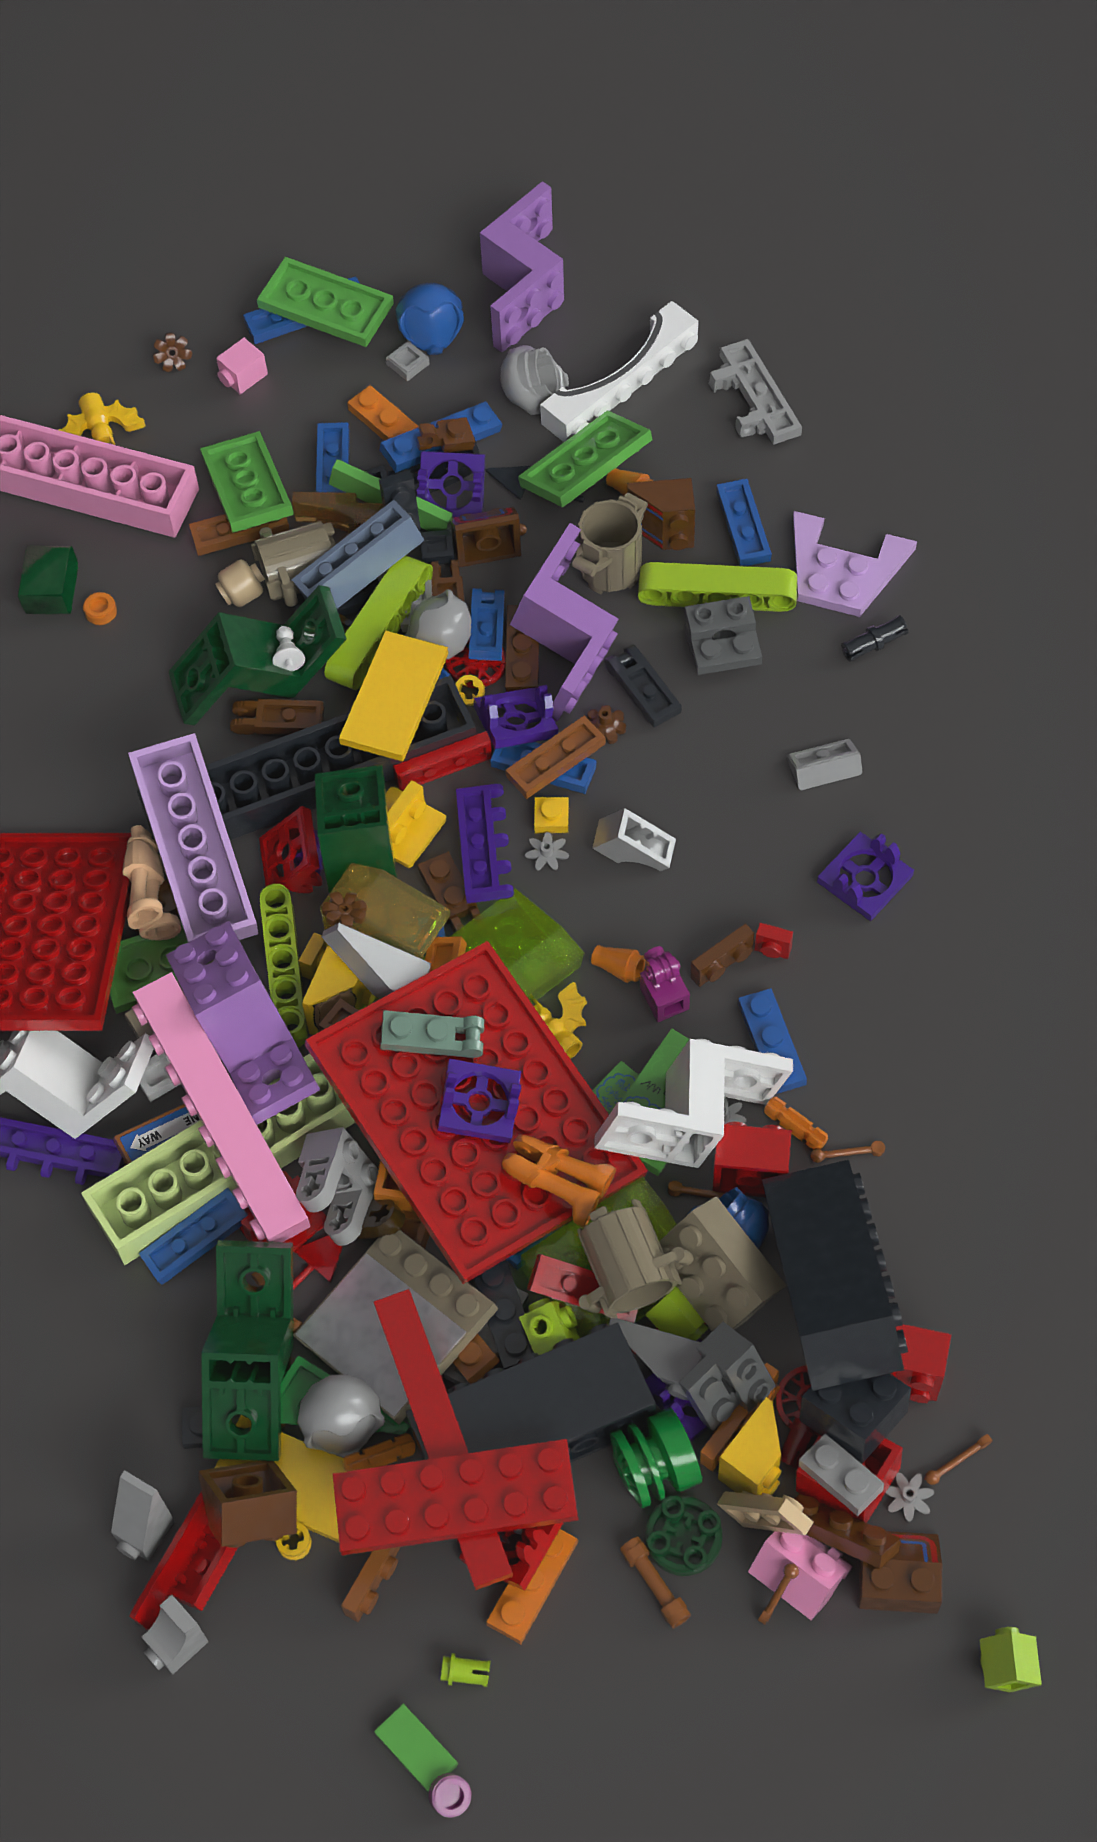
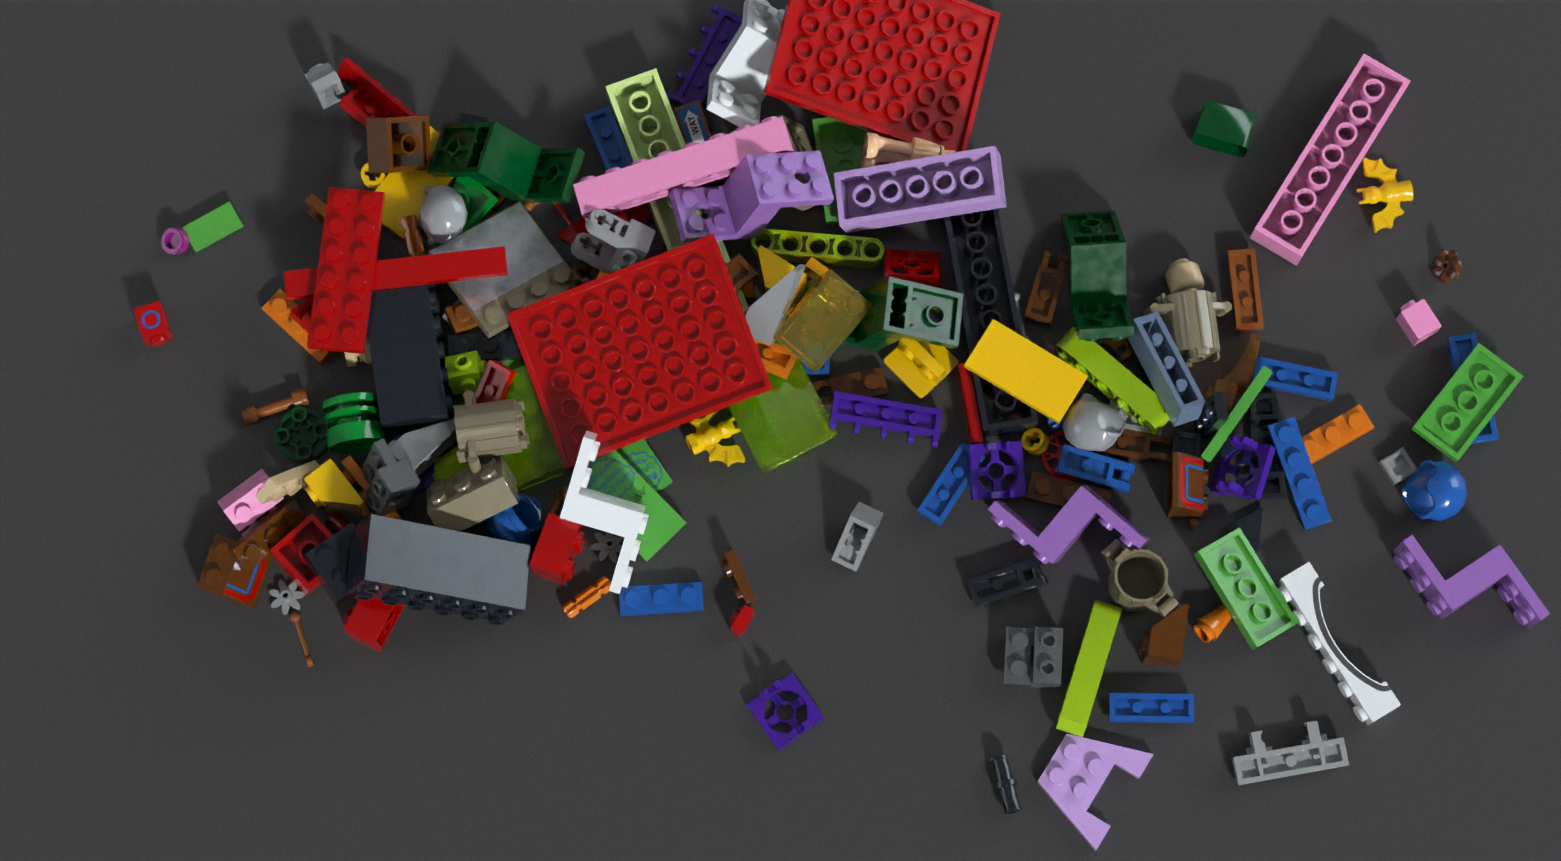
camera: 100 degrees right, 15 degrees up
orange tile [83,592,117,625] -> none
light grey slope [111,1470,175,1561] -> none
bright green plate [200,431,294,533] -> none
white piece [272,626,305,671] -> none
reddish brown plant [322,892,367,928] -> none
sand green plate [380,1010,485,1058] -> none
reddish brown plate [416,417,475,452] -> none
dark purple piece [437,1059,521,1143] -> none
lime pin [440,1653,491,1687] -> none
light grey helmet [500,345,569,415] -> none
orange piece [502,1134,616,1228] -> none
dark orange plate [505,715,606,799] -> none
light grey plant [525,832,569,871] -> none
yellow plate [534,797,569,833] -> none
reddish brown plant [587,705,626,744] -> none
orange cone [591,945,645,983] -> none
magenta brick [640,946,690,1022] -> none
dark orange hinge [758,1563,799,1625] -> none
light grey slope [786,739,862,790] -> none
light grey plate [799,1434,884,1516] -> none
dark orange hinge [810,1141,885,1163] -> none
lime brick [980,1627,1042,1692] -> none
none -> red brick [133,300,174,347]

